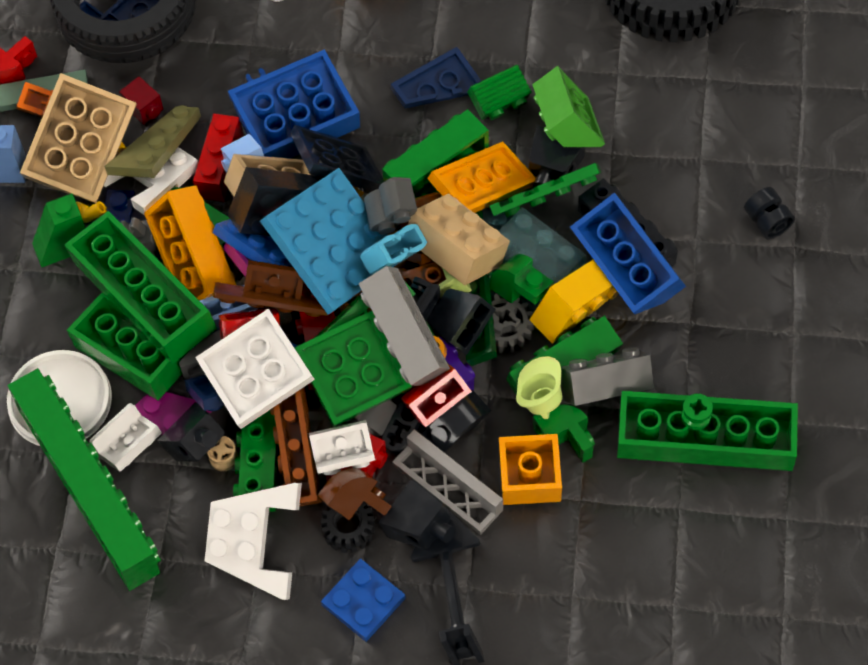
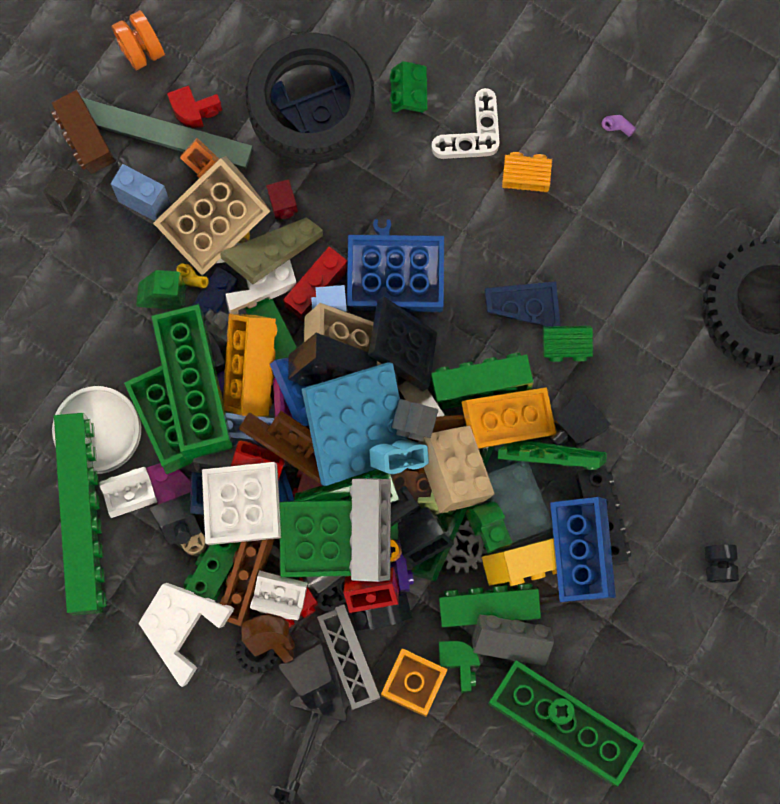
camera: 25 degrees right, 15 degrees up
blue plate [321,558,406,642] -> none
yellowish green piece [516,356,562,419] -> none
bright green slope [532,66,605,147] -> none

